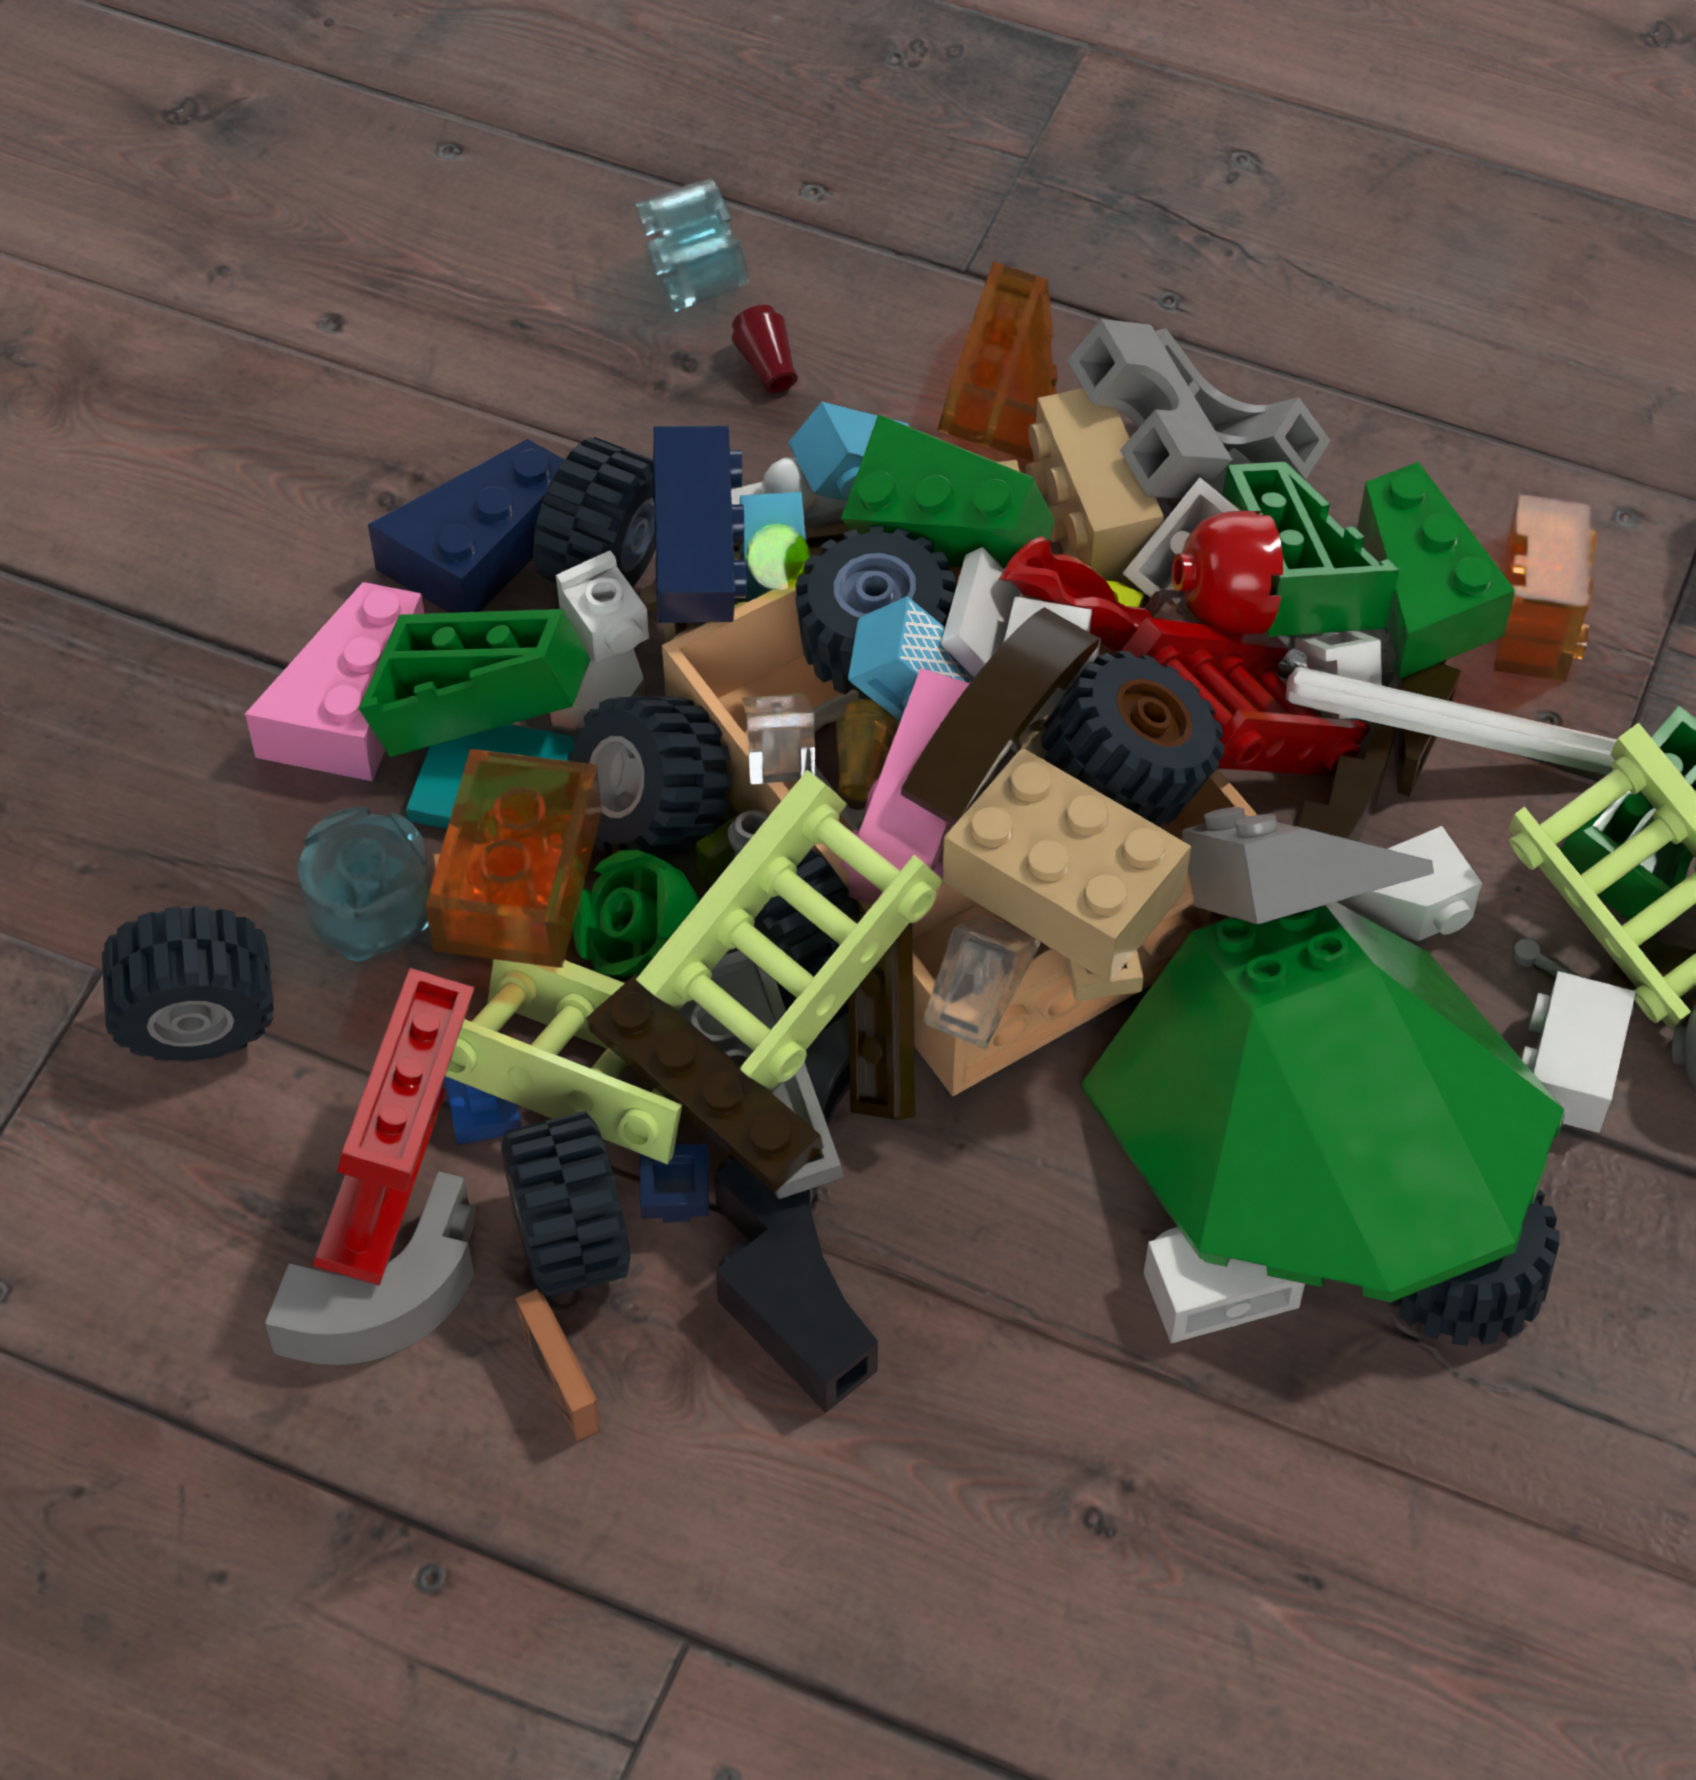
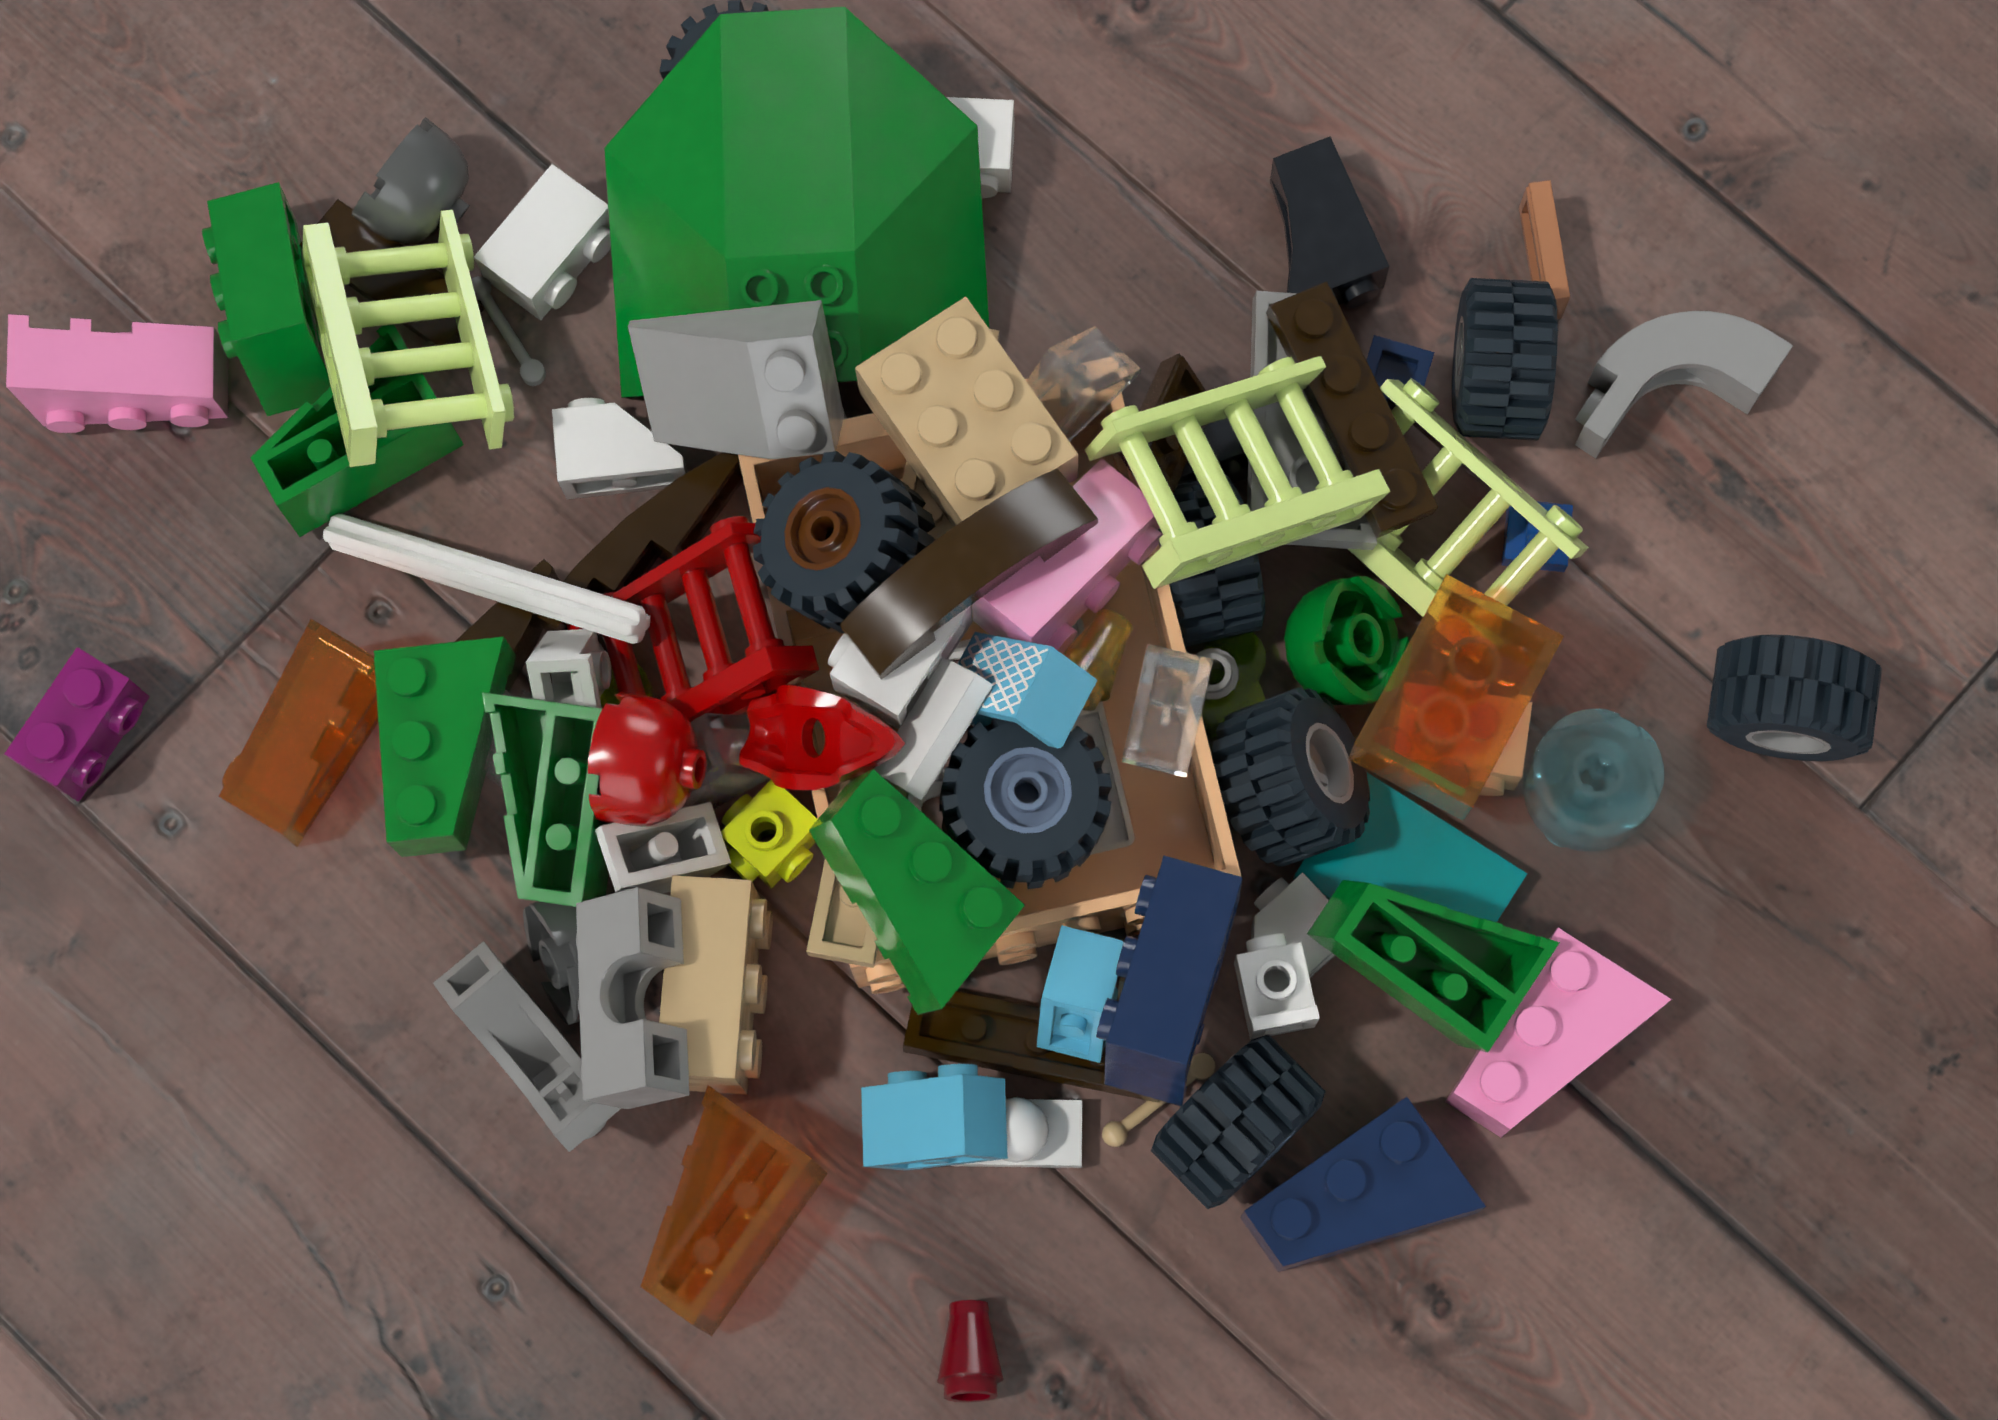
camera: 155 degrees left, 20 degrees up
red fence [313,968,475,1286] -> none
clear neon green tile [747,524,810,590] -> none

